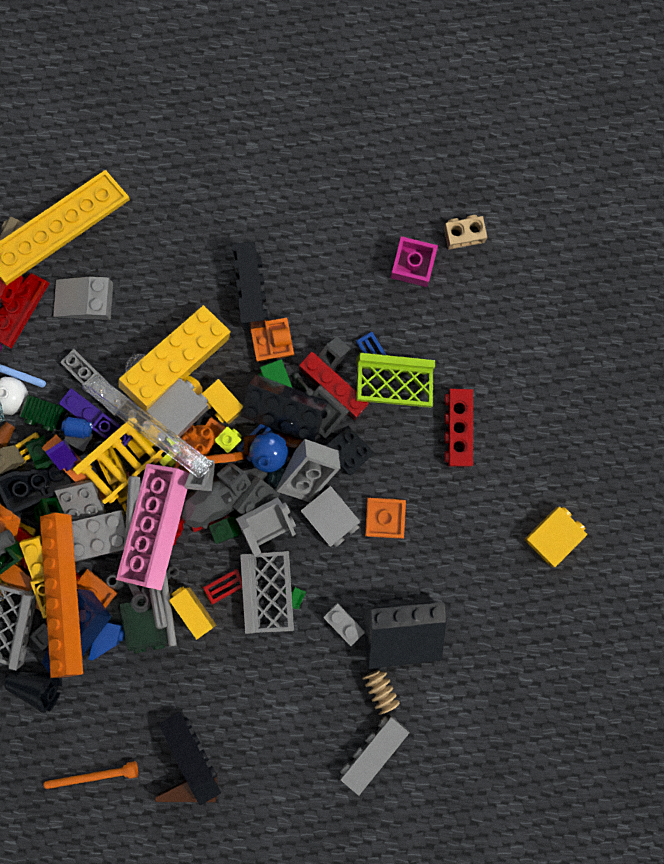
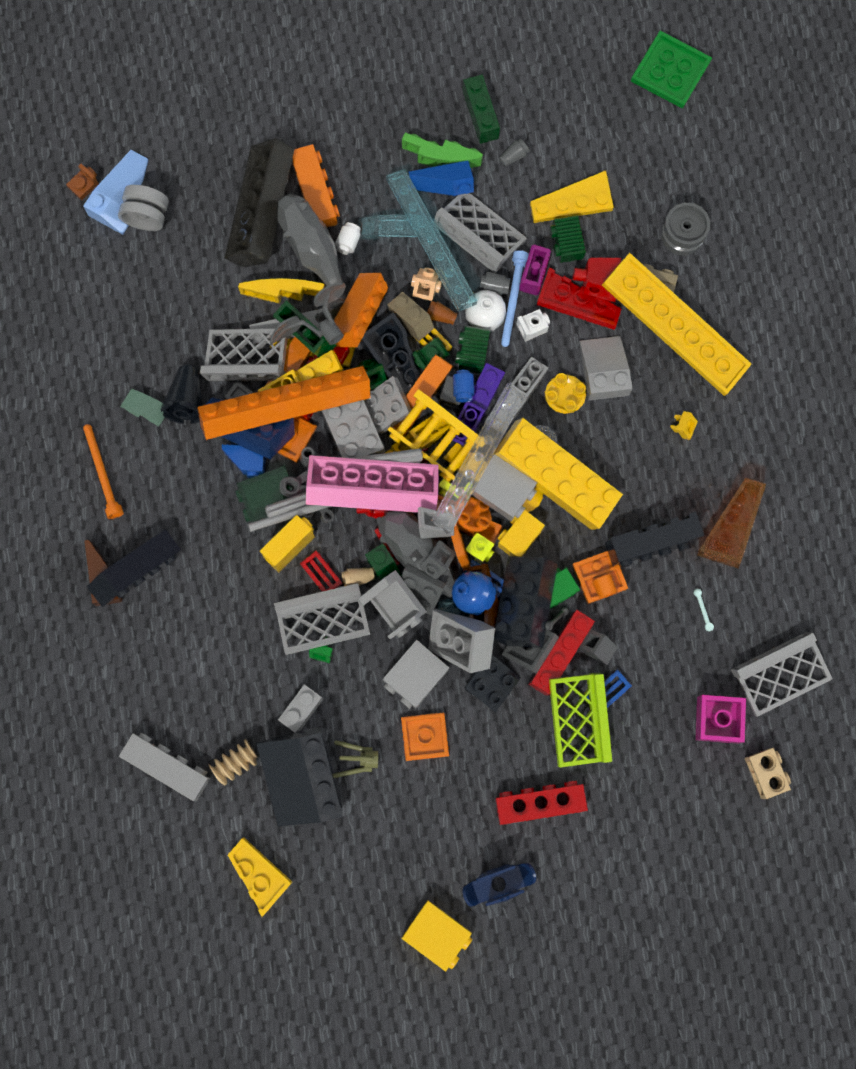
camera: 80 degrees right, 5 degrees down
dark purple slope [45,440,78,471] -> none
none -> sand green slope [121,389,165,426]
none -> yellow wing [228,837,292,917]
none -> olive plant [333,740,378,778]
none -> tan cone [342,567,375,586]
none -> dark blue piece [463,863,536,907]
none -> white brick [516,309,550,342]
none -> yellow dish [545,373,586,414]
none -> yellow tile [670,411,698,440]
none -> light aqua hinge [694,588,714,631]
none -> clear orange wedge [697,478,766,568]
none -> light grey fence [731,632,832,717]

